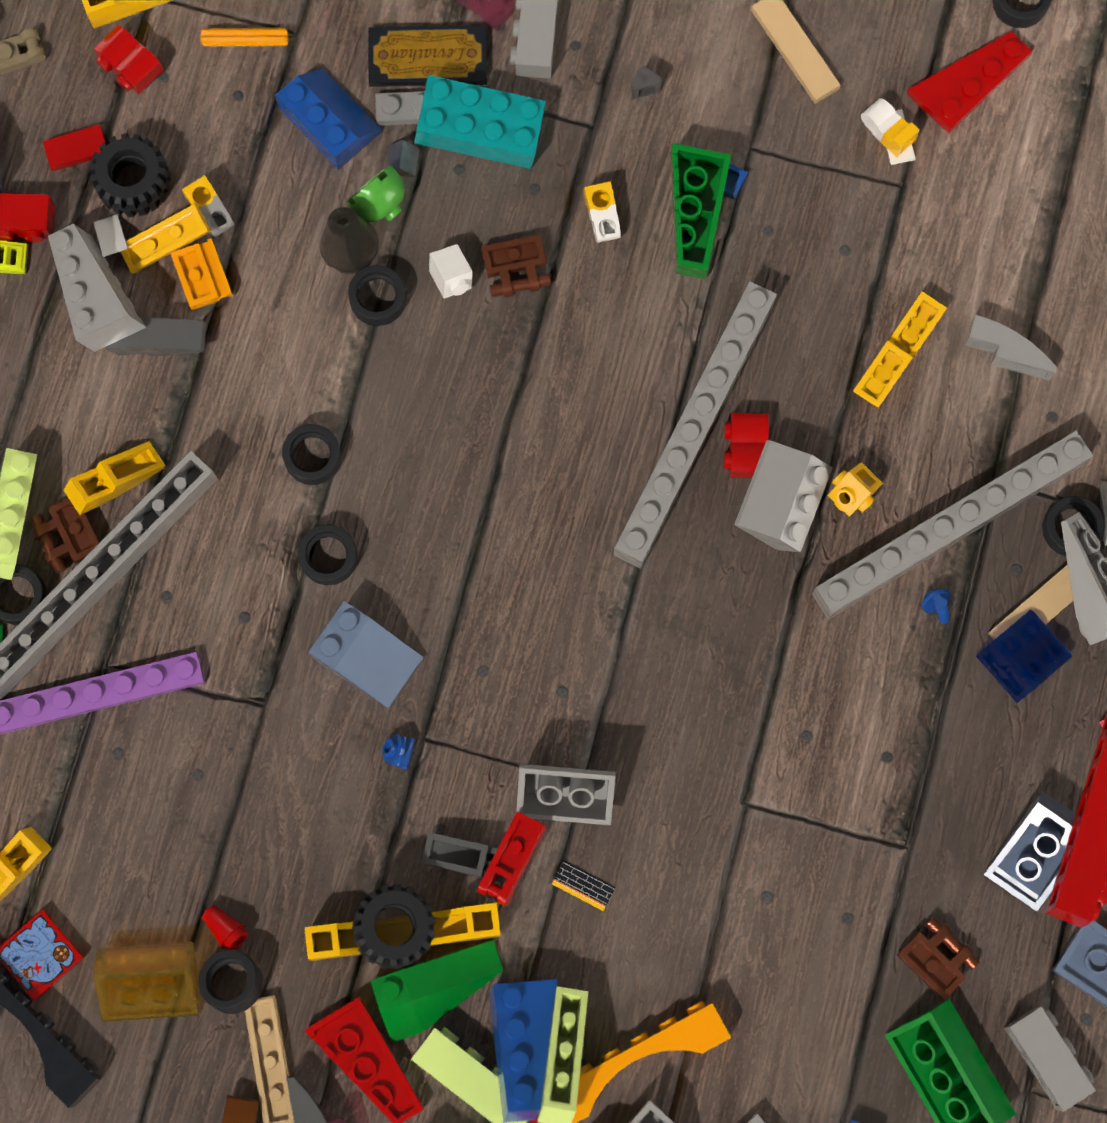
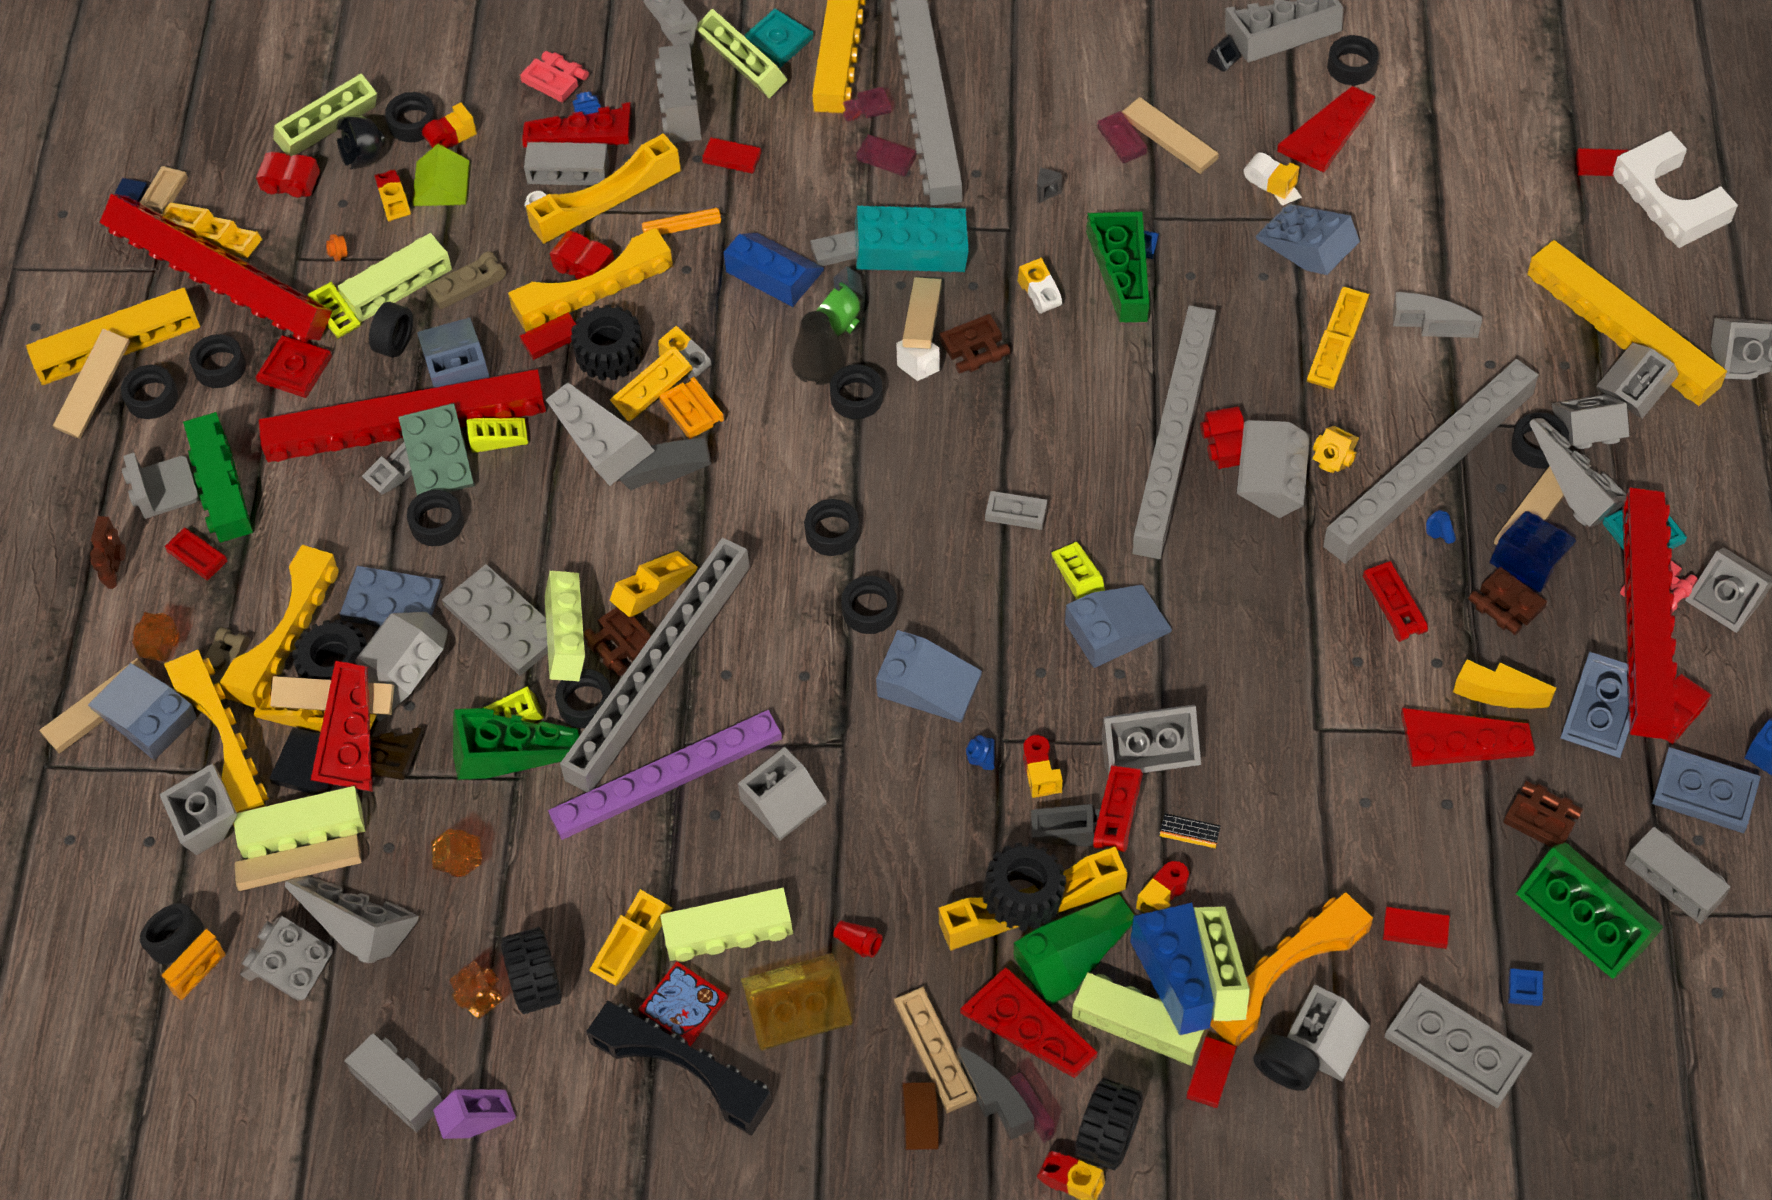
camera: 10 degrees left, 20 degrees down
white sticker [94,214,127,257] -> none
black tyre [198,949,263,1014] -> none
tile [368,25,487,87] -> none
none -> yellow arch [508,228,673,332]
none -> yellowish green brick [660,888,793,962]
none -> light grey slope [738,747,827,841]
none -> tan tile [903,277,942,349]
none -> light grey plate [985,491,1047,530]
none -> yellow leg [1023,735,1063,798]
none -> neon yellow slope [1051,542,1105,599]
none -> sand blue slope [1065,585,1172,668]
none -> clear pink plate [1097,111,1147,164]
none -> leg [1136,861,1189,913]
none -> sand blue slope [1256,204,1360,275]
none -> red plate [1363,561,1428,642]
none -> red tile [1382,907,1450,949]
none -> red wing [1401,708,1535,767]
none -> yellow slope [1453,659,1556,709]
none -> copper plate [1468,567,1547,635]

